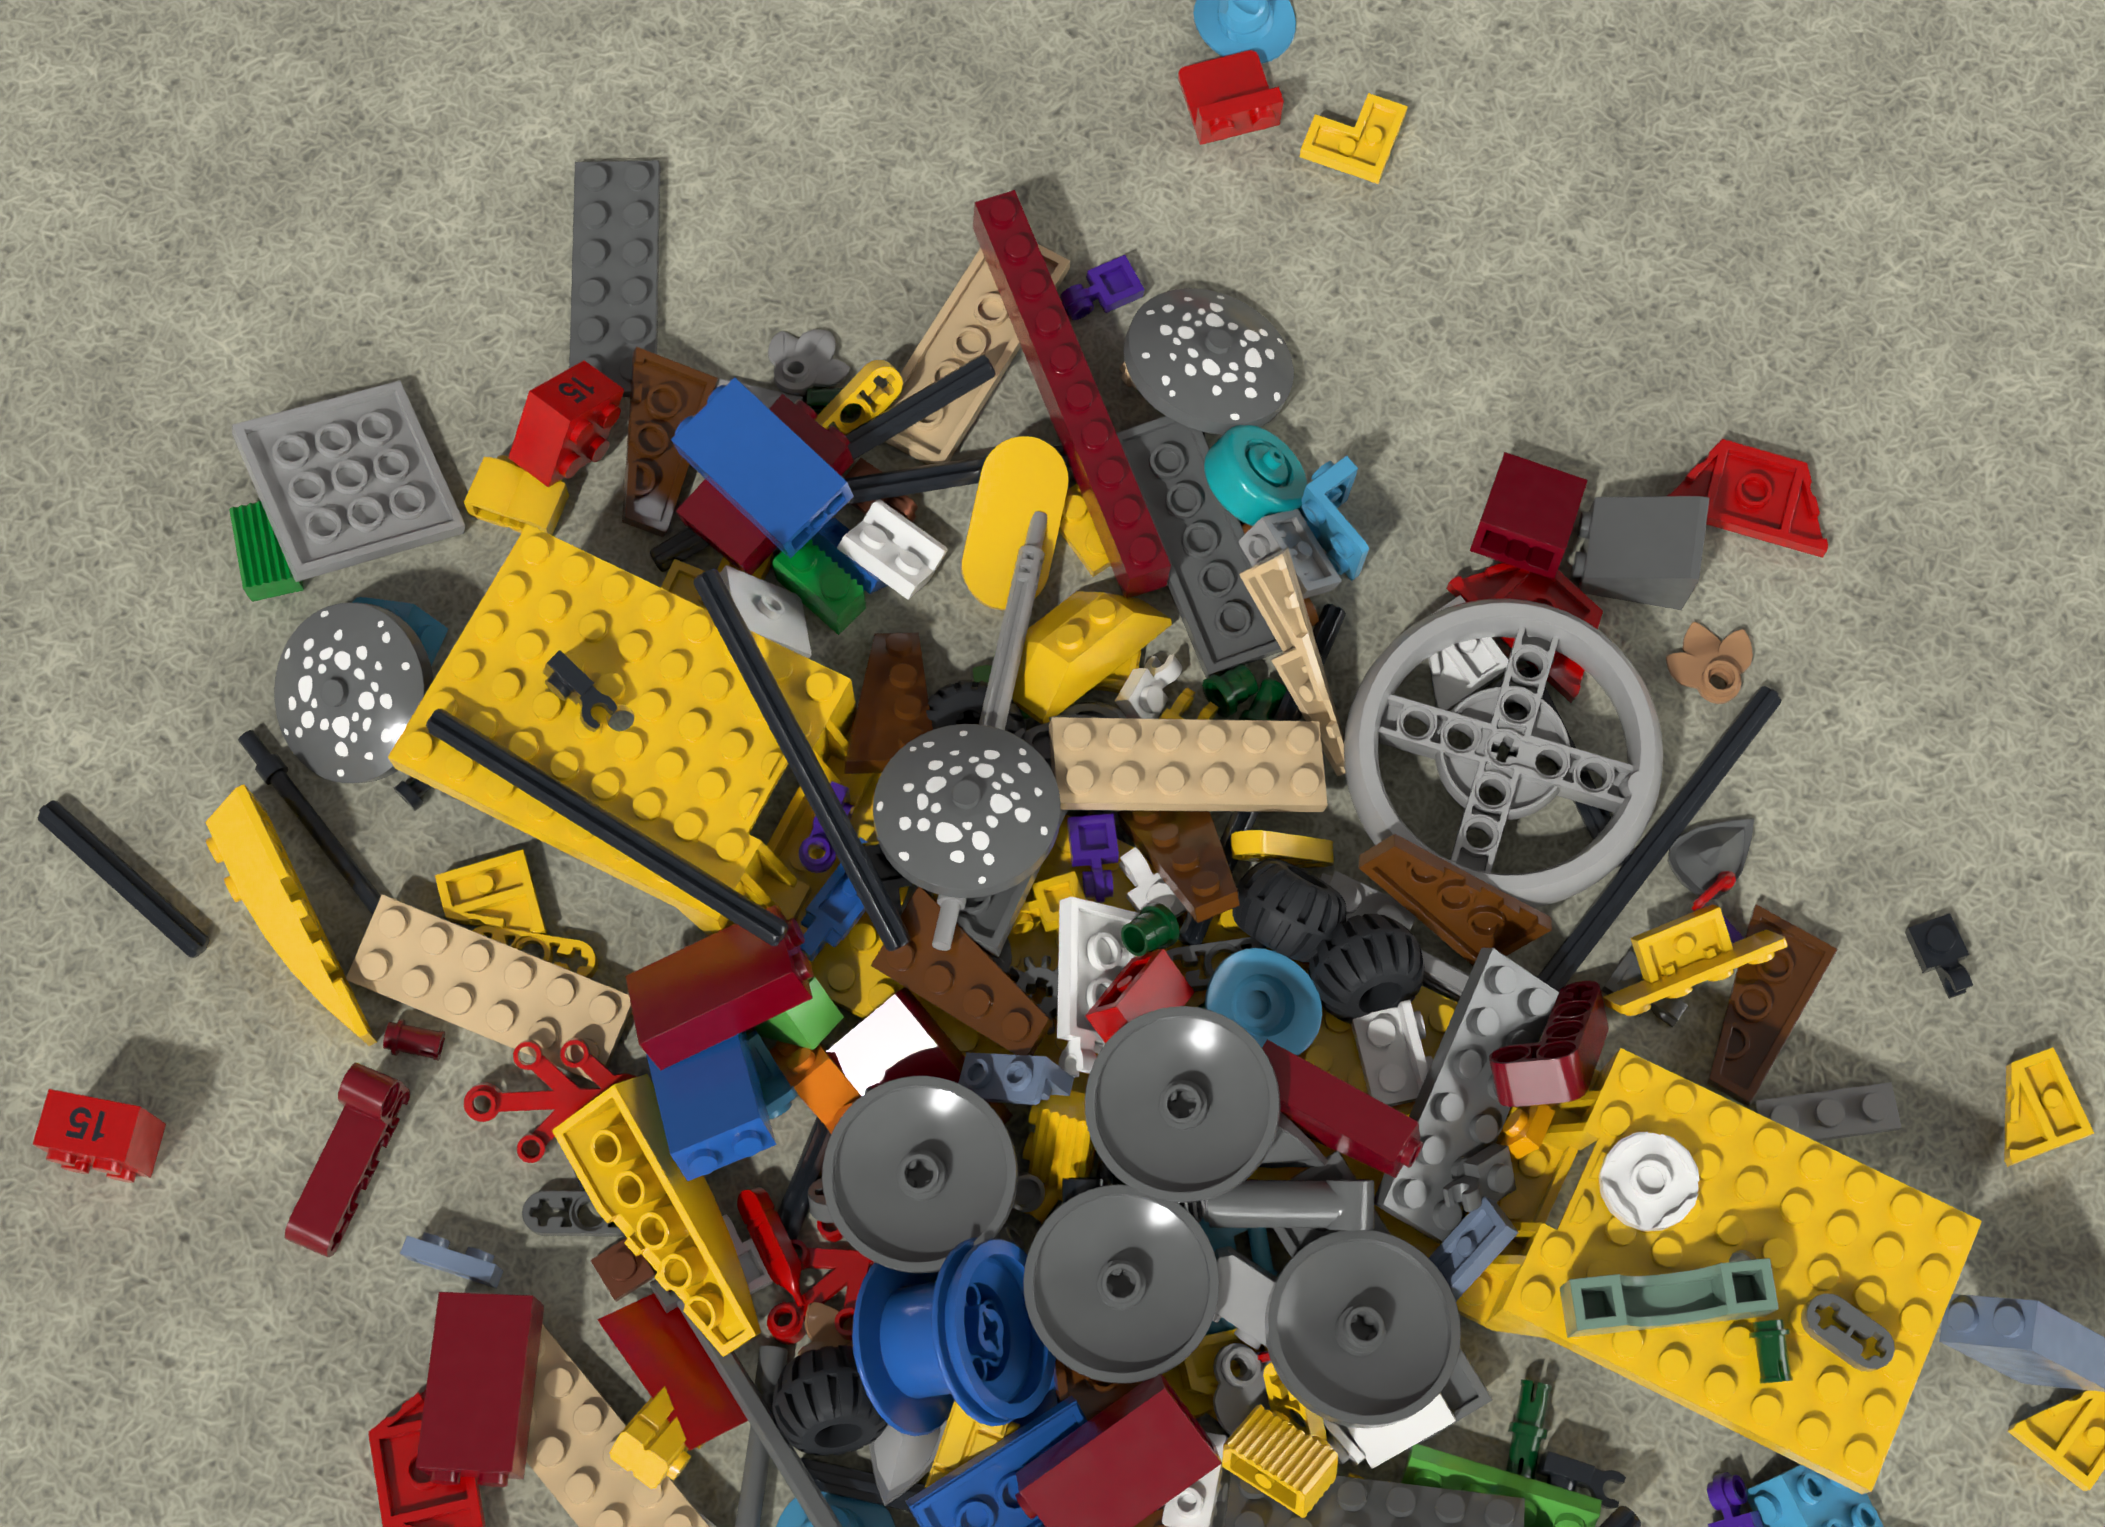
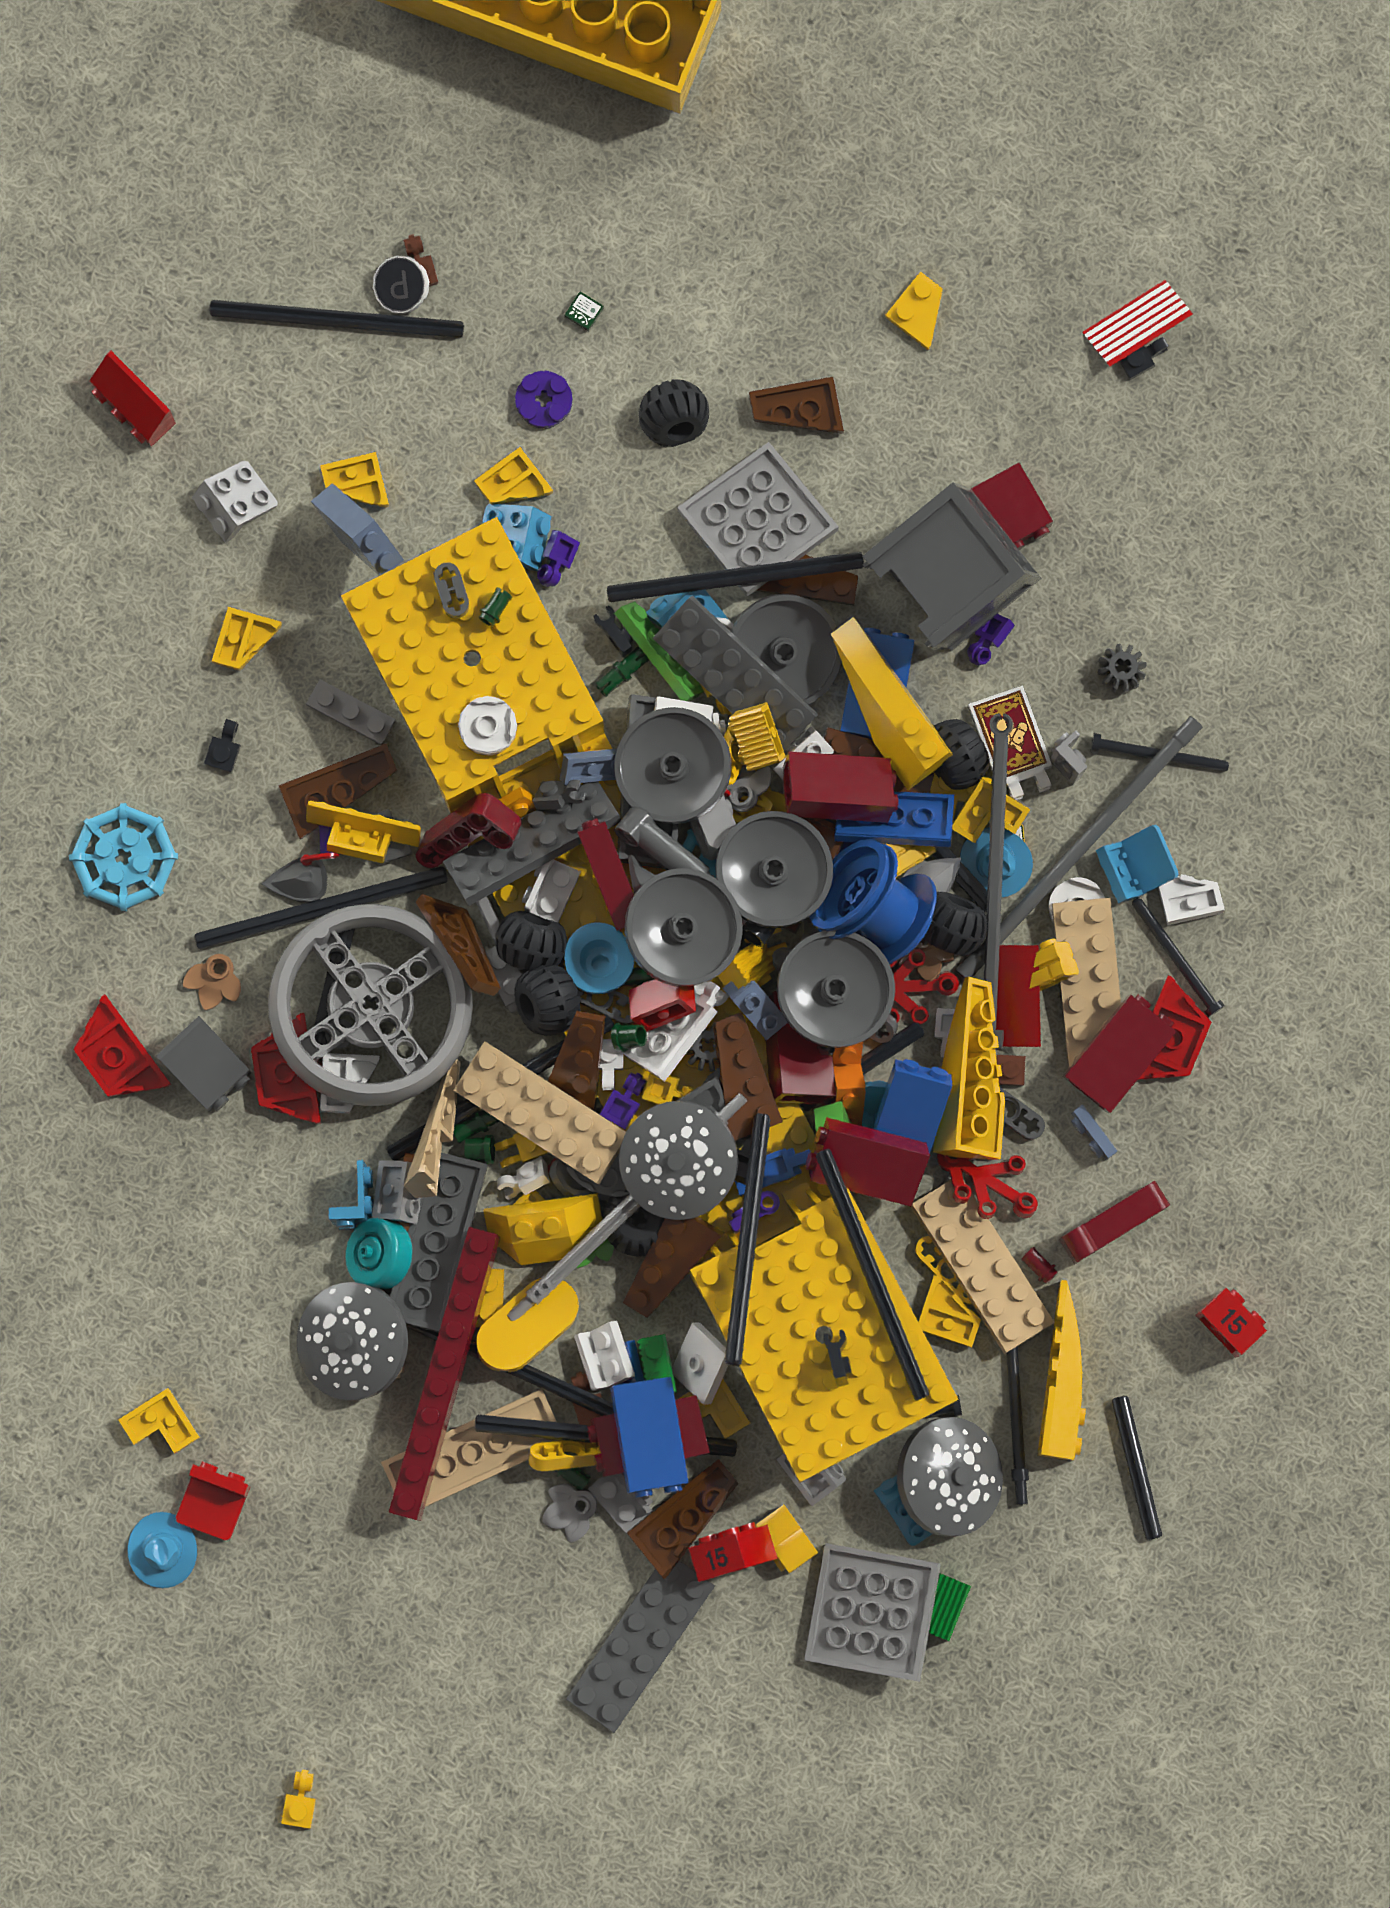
camera: 145 degrees left, 10 degrees up
red piece [737,1187,806,1308] -> none
dark purple plate [1060,255,1145,320] -> none
yellow beam [1231,830,1334,868] -> none
dark red brick [1470,452,1588,580] -> none
sand green arch [1560,1258,1779,1338] -> none
none -> medium azure plate [69,803,178,911]

